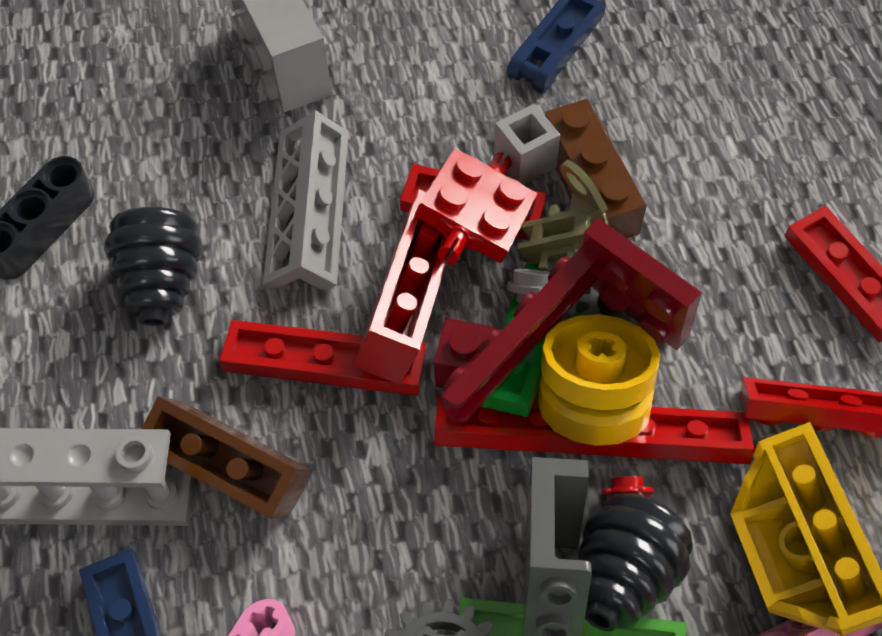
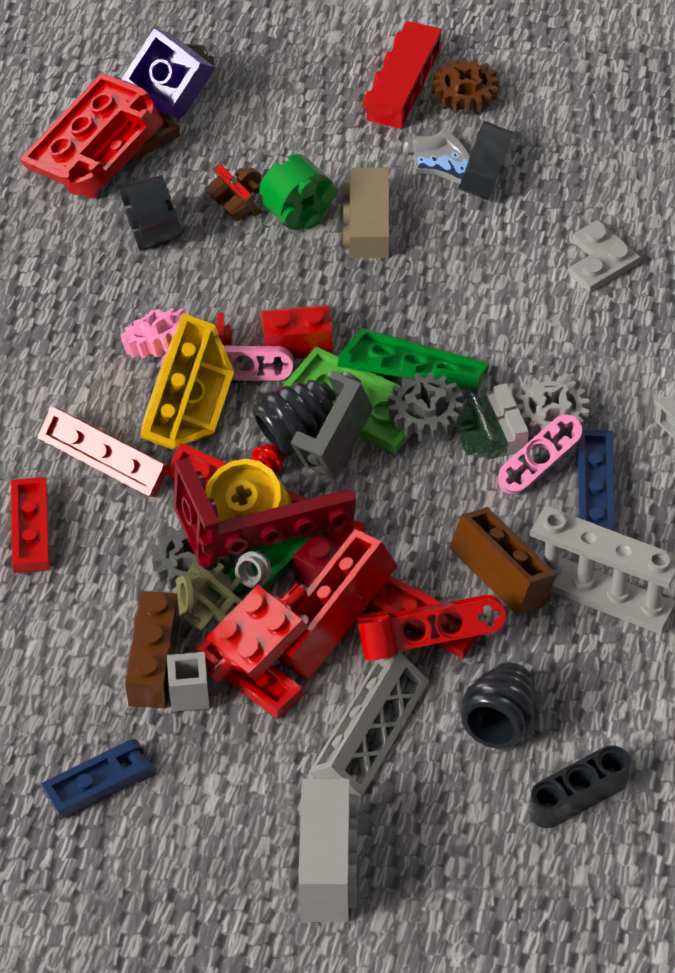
camera: 155 degrees left, 10 degrees down
none -> red piece [357,595,506,661]

